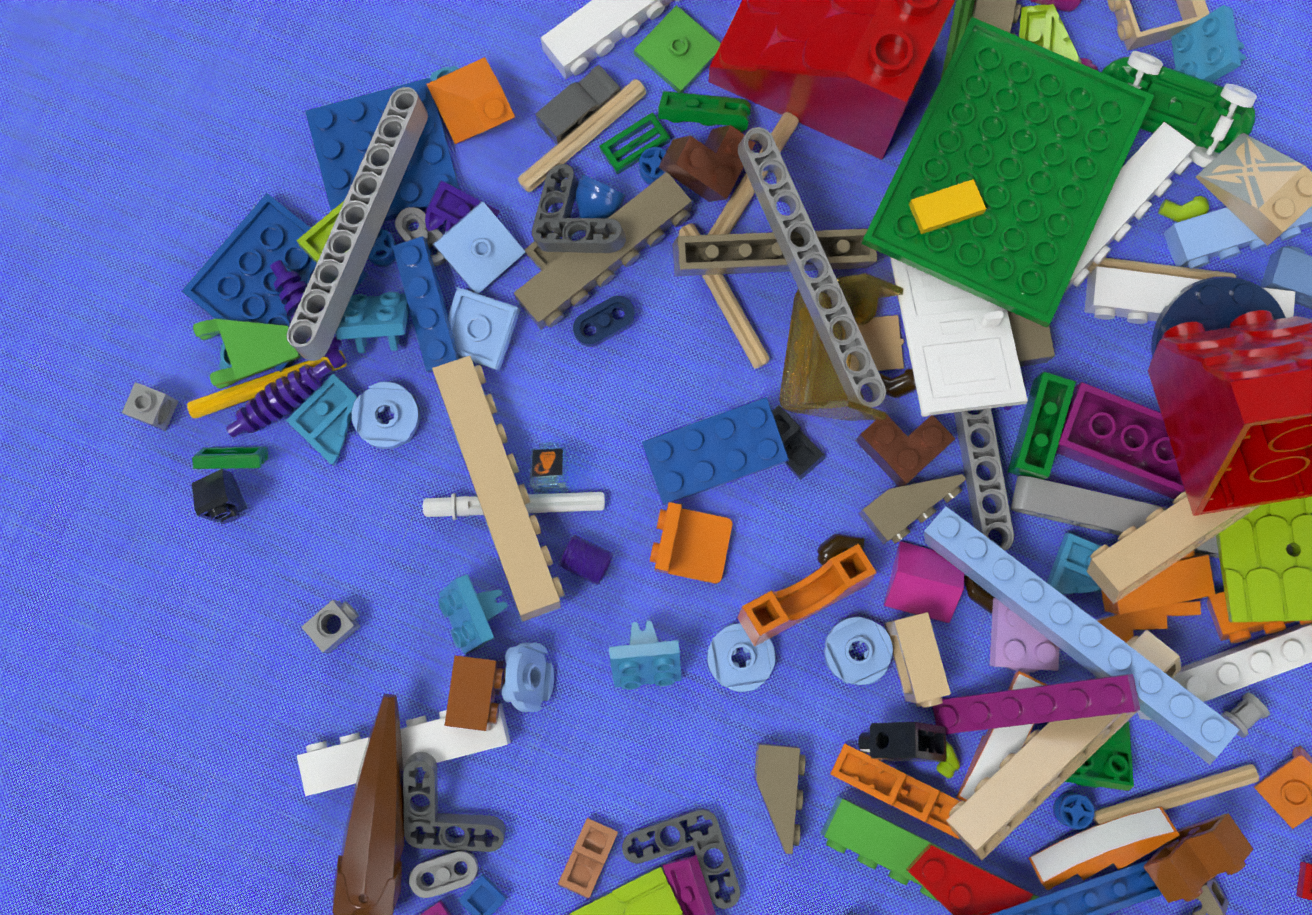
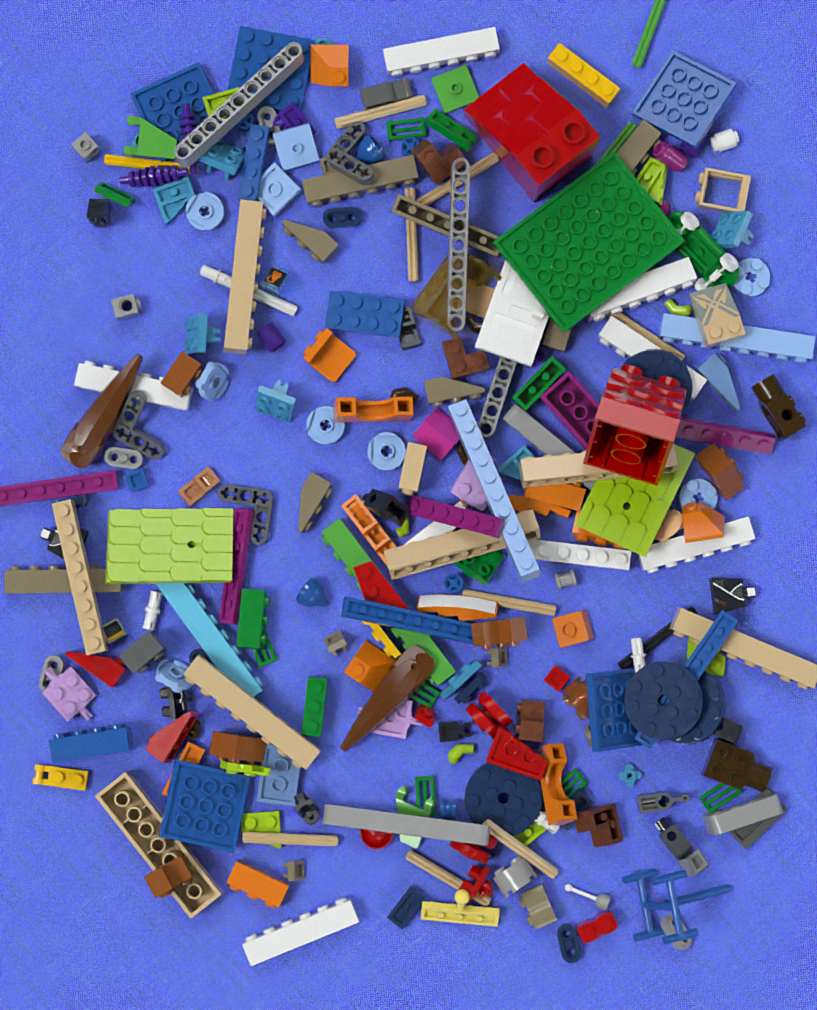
camera: 25 degrees right, 5 degrees up
yellow tile [909,179,986,234] -> none
none -> dark tan slope [281,220,339,264]
none -> light blue plate [733,258,770,297]

